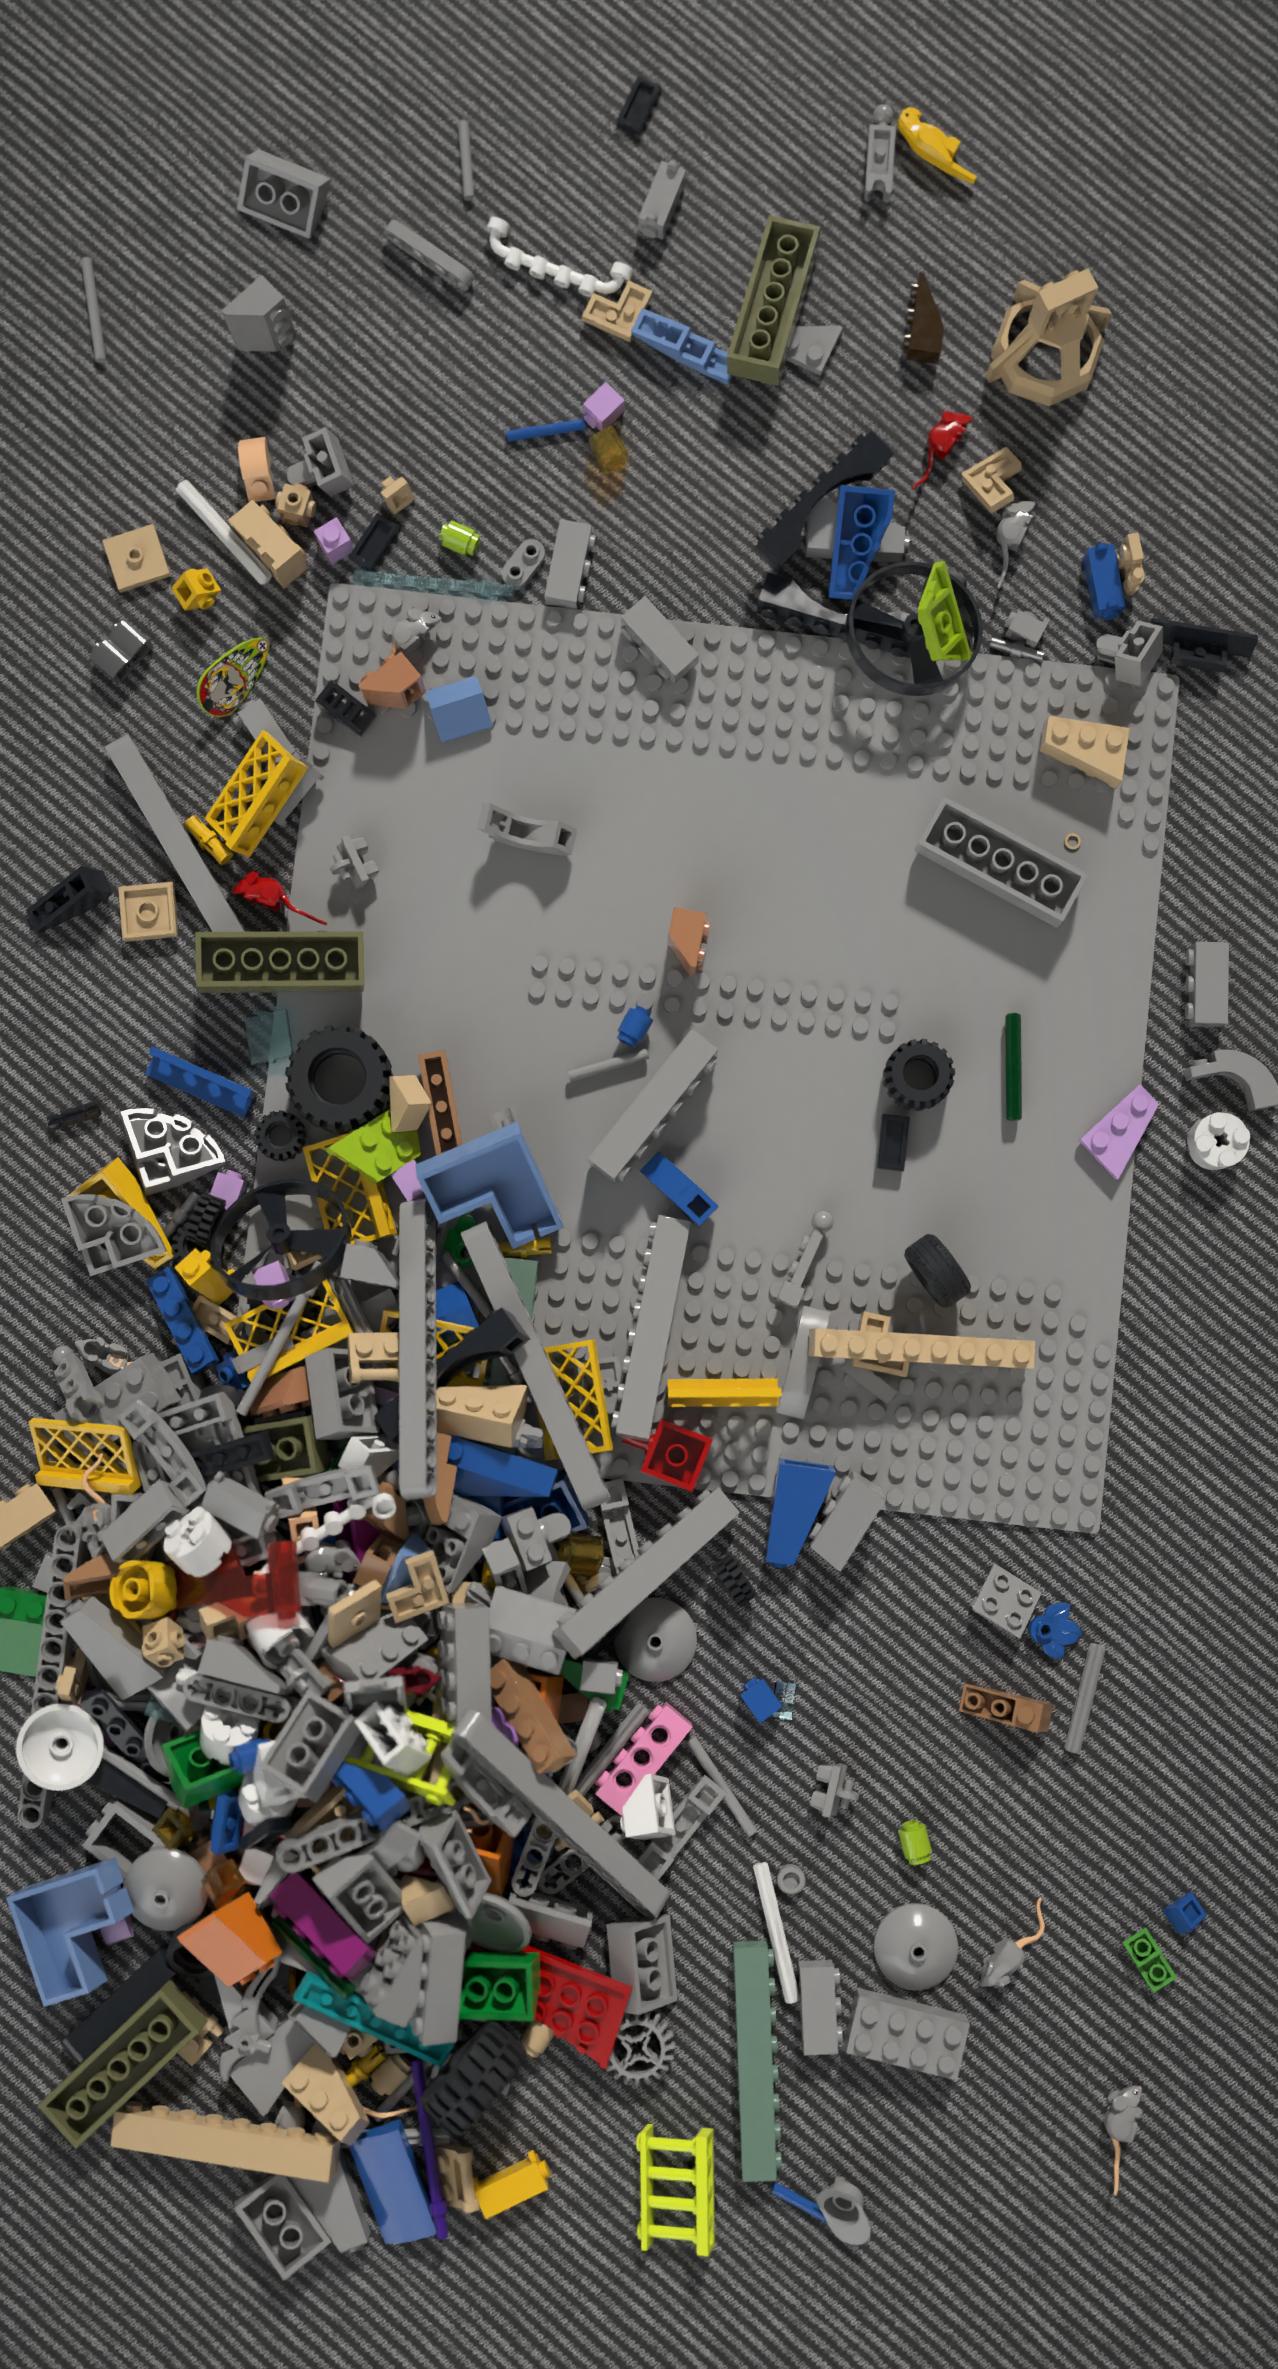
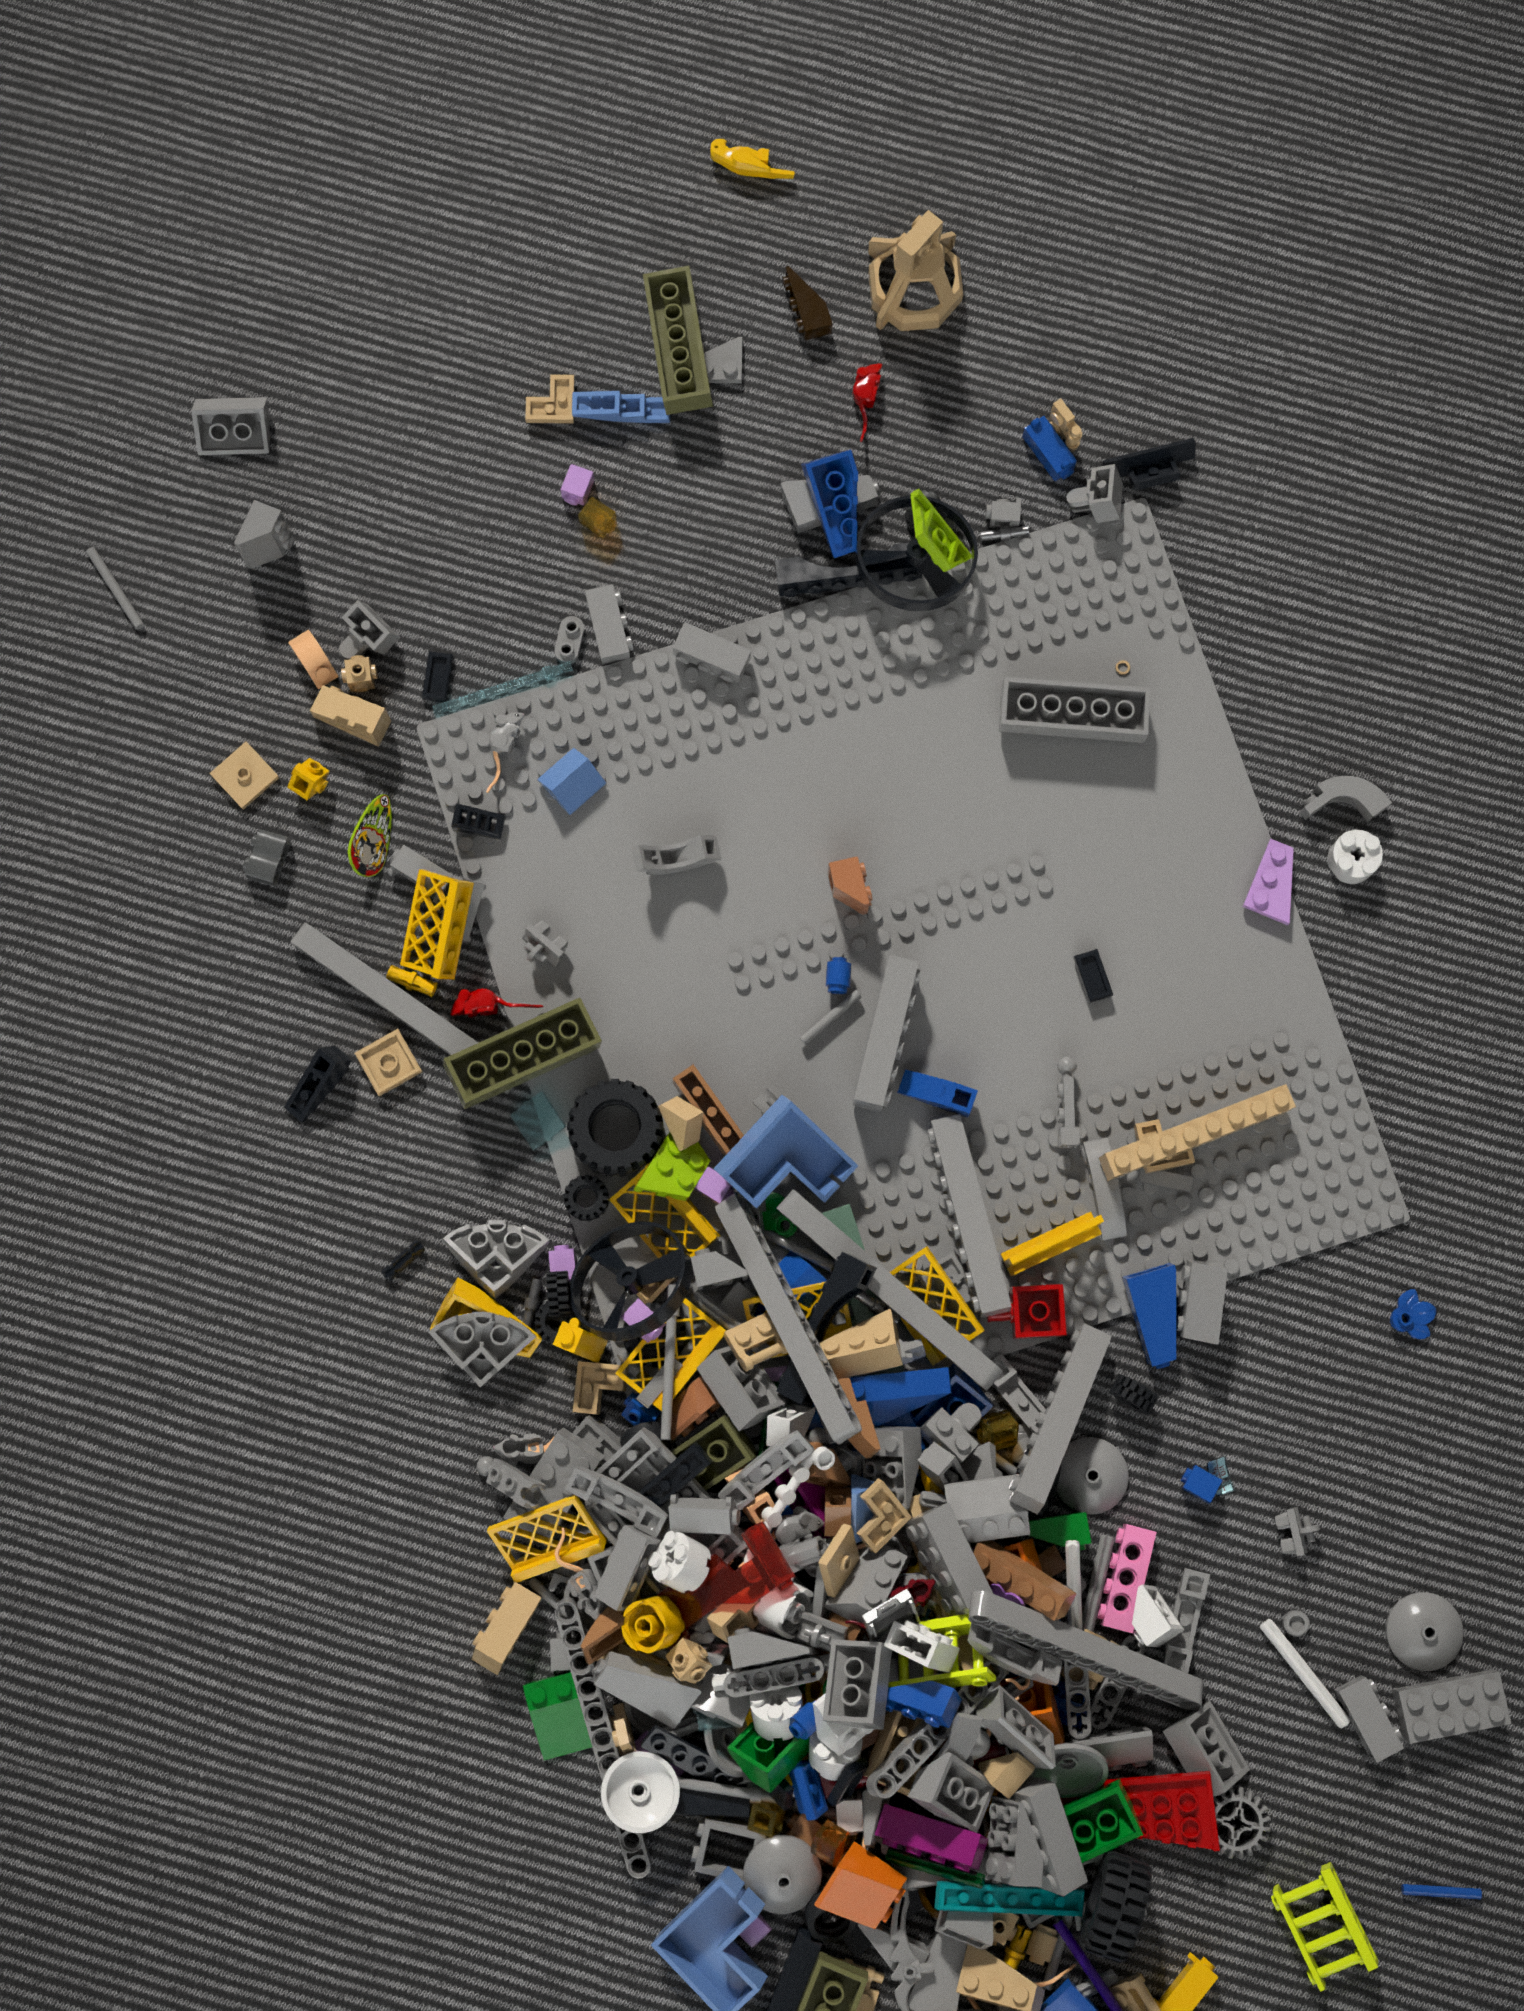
camera: 25 degrees left, 5 degrees down
blue fence [145,1046,257,1119] -> none
blue plate [146,1267,219,1375] -> none
white axle [176,480,272,585] -> none
lavender brick [314,517,354,564] -> none
nougat slope [358,651,426,709] -> none
tan tile [381,477,415,515] -> none
light grey beam [383,219,475,291] -> none
lime brick [439,521,481,556] -> none
light grey bar [458,120,474,201] -> none
white bar [487,217,633,297] -> none
yellow pin [497,1236,552,1259] -> none
blue bar [506,419,586,442] -> none
tan brick [520,2019,554,2058] -> none
light grey brick [580,1658,623,1694] -> none
black tile [616,76,662,136] -> none
light grey brick [638,160,686,240] -> none
light grey bar [686,1736,757,1837] -> none
sand green brick [733,1940,782,2182] -> none
black arch [754,430,894,573] -> none
light grey piece [817,2177,871,2245] -> none
light grey plate [864,104,896,203] -> none
black tyre [883,1039,955,1111] -> none
lime brick [898,1820,932,1865] -> none
black tyre [904,1234,971,1308] -> none
medium nougat slope [959,1683,1053,1733] -> none
tan plate [961,447,1022,514] -> none
light grey hinge [970,1563,1042,1639] -> none
light grey animal [979,1898,1045,1987] -> none
light grey animal [996,501,1035,589] -> none
dark green axle [1005,1013,1022,1121] -> none
tan wedge [1039,716,1130,789] -> none
light grey axle [1065,1643,1105,1754] -> none
light grey brick [1185,942,1229,1028] -> none

